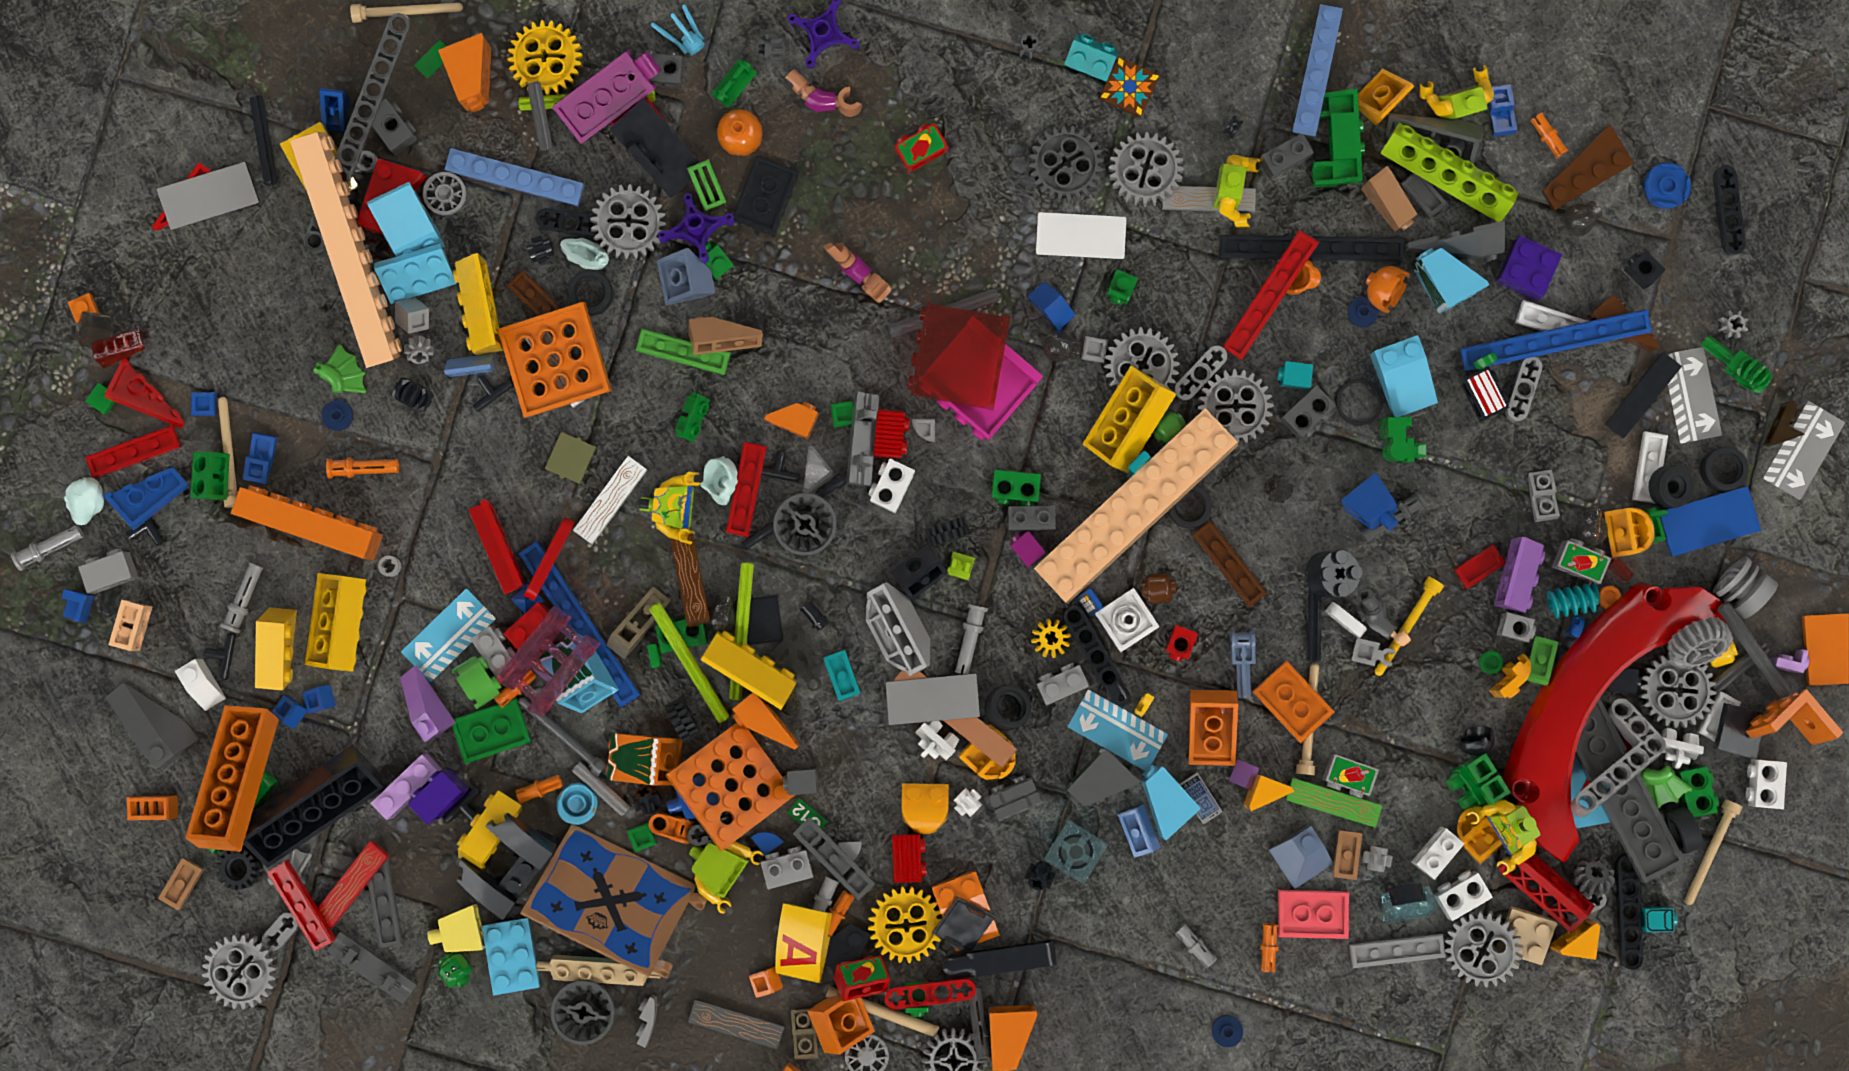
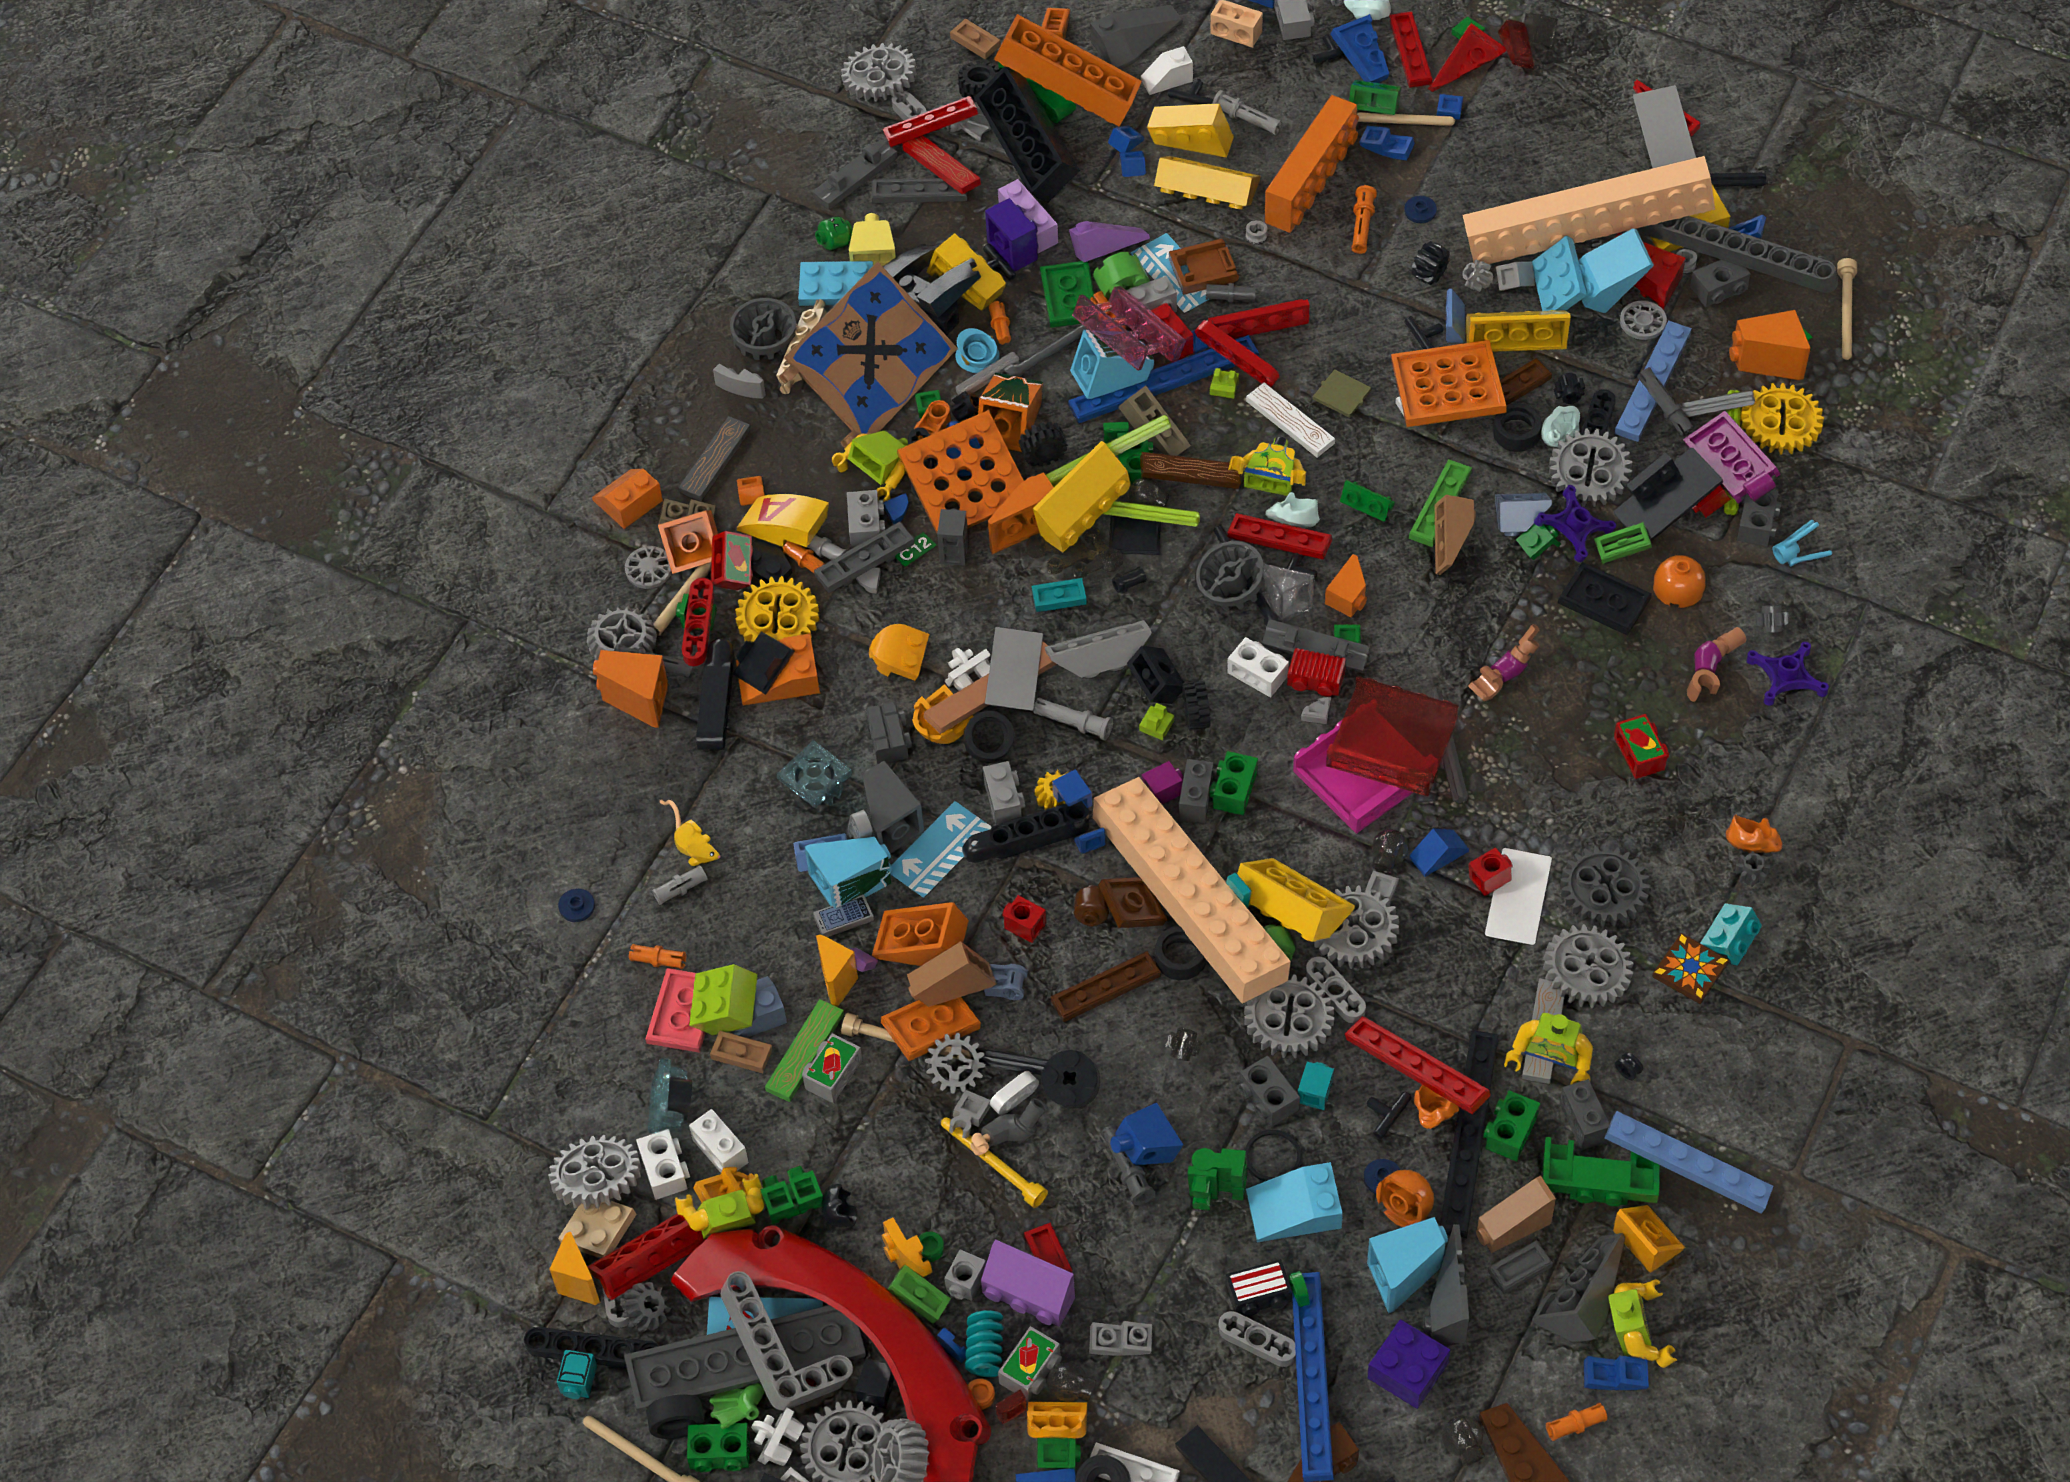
camera: 100 degrees right, 30 degrees down
orange plate [68,293,100,324] -> none
bright green arm [313,344,367,393] -> none
green hinge [711,59,757,108] -> none
red brick [892,833,926,883] -> none
white gear [954,788,982,817] -> none
black gear [1025,861,1056,890] -> none
white plate [1095,588,1159,652] -> none
green bracket [1106,269,1138,306] -> none
yellow tile [1134,693,1154,717] -> none
light grey tile [1349,933,1446,968] -> none
light grey gear [1362,846,1393,872] -> none
lime brick [1380,123,1519,222] -> none
white tile [1515,300,1588,331] -> none
none -> yellow animal [660,800,720,866]
none -> lime brick [689,964,758,1035]
none -> light grey beam [848,810,872,839]
none -> medium nougat slope [907,942,997,1007]
none -> light grey gear [925,1033,986,1094]
none -> blue panel [1052,769,1092,808]
none -> reddish brown tile [1098,877,1167,928]
none -> dark orange container [1169,239,1239,295]
none -> dark grey pin [1206,283,1256,303]
none -> lime tile [1210,368,1239,399]
none -> black piece [1367,1092,1412,1139]
none -> red brick [1469,847,1513,896]
none -> green brick [1483,1091,1540,1162]
none -> dark grey pin [1637,367,1694,436]
none -> orange hair [1725,814,1782,854]

